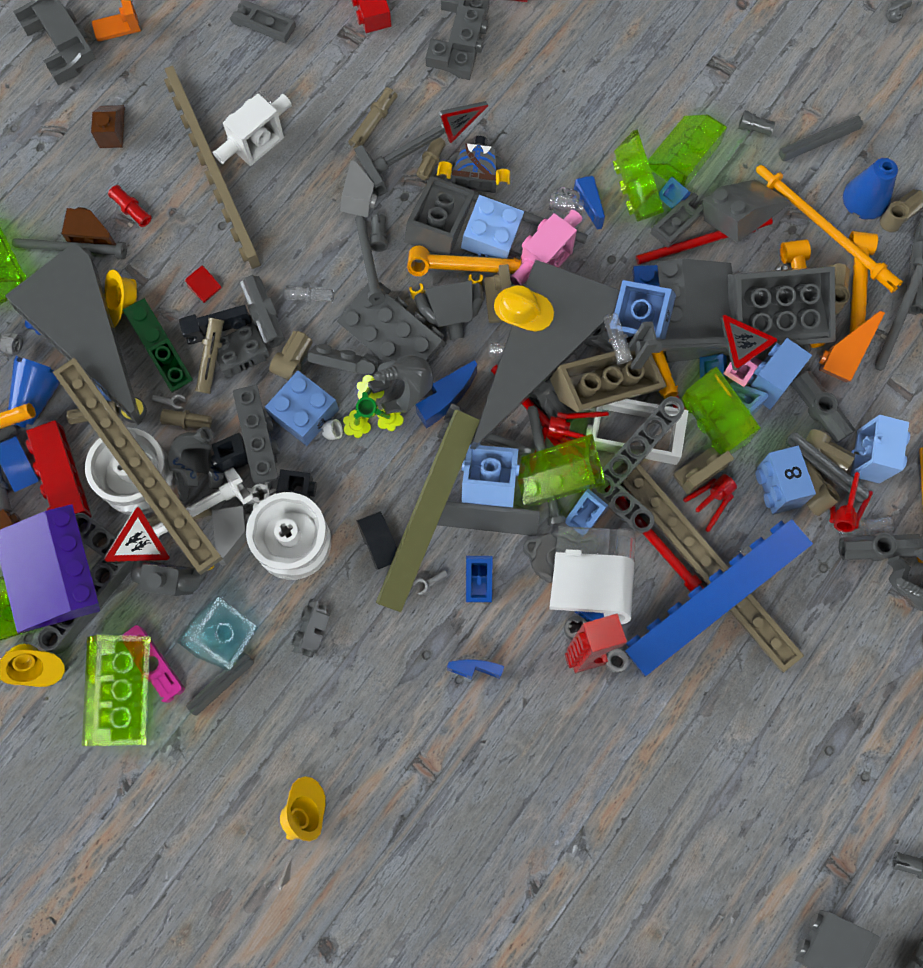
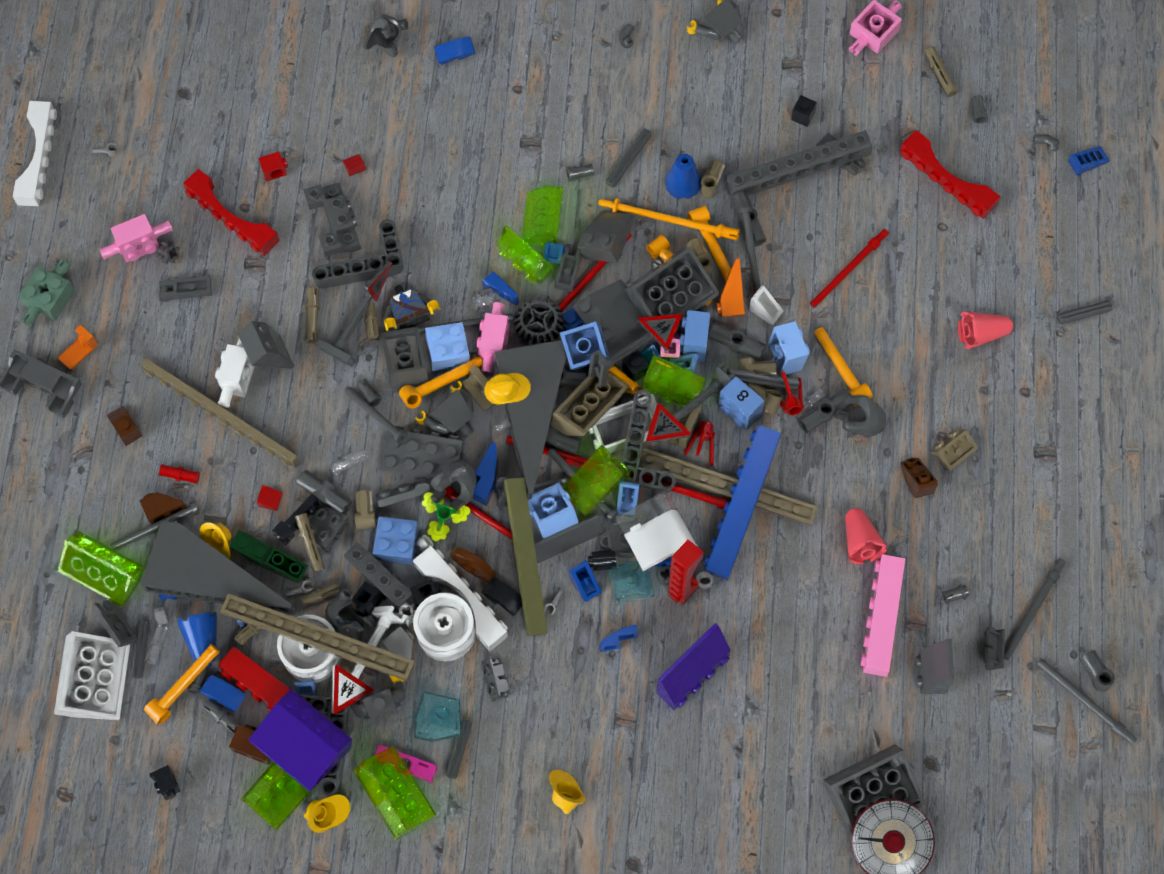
camera: 30 degrees left, 5 degrees down
light grey slope [340,161,377,217] -> none
red plant [547,411,609,452] -> none
clear axle [603,313,633,365] -> none
none -> dark grey slope [238,321,295,369]
none -> medium blue slope [295,680,318,696]
none -> dark grey beam [312,219,404,289]
none -> white arch [413,546,508,652]
none -> red bar [444,486,513,541]
none -> reddish brown wheel [450,547,495,582]
none -> dark grey gear [513,297,564,345]
none -> black brick [588,550,617,571]
none -> clear light blue slope [607,561,655,606]
none -> black brick [622,351,649,382]
none -> dark grey piece [646,363,735,443]
none -> dark purple slope [657,623,731,710]
none -> white slope [749,285,783,325]
none -> coral cone [845,508,887,564]
none -> bright pink brick [860,554,905,677]

